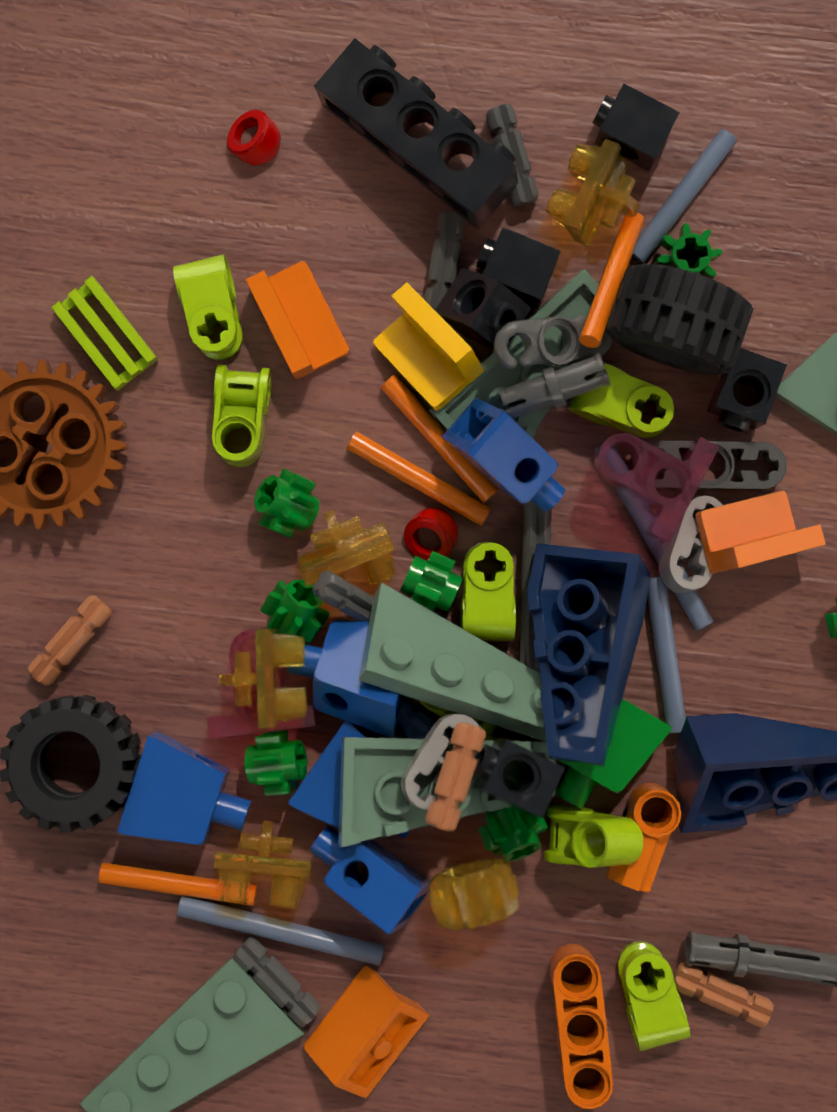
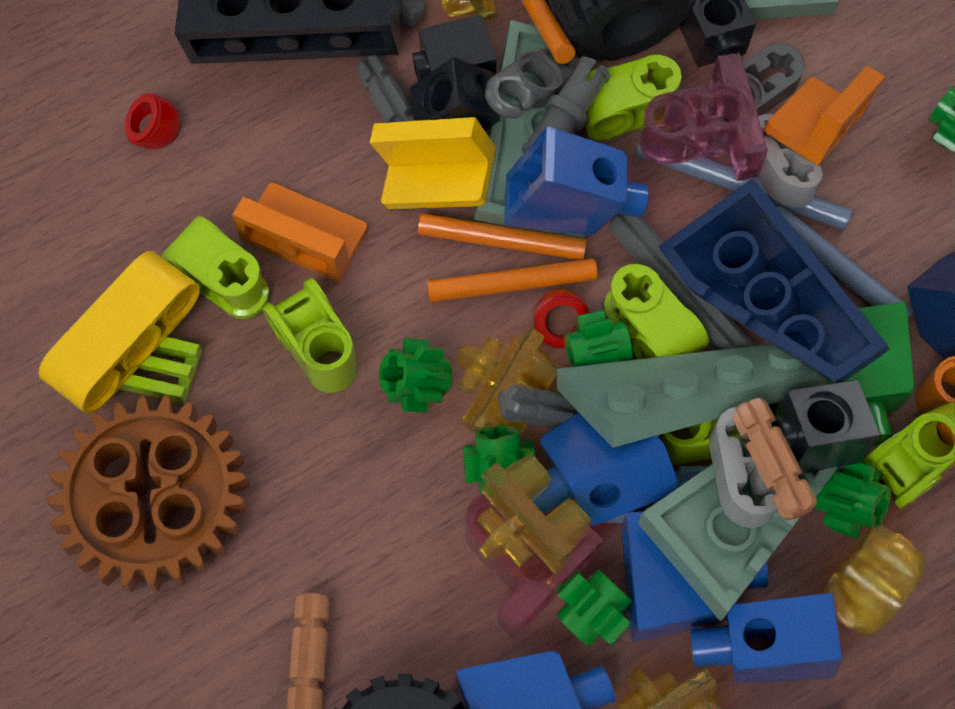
camera: 40 degrees left, 20 degrees down
none -> yellow beam [38,251,200,414]

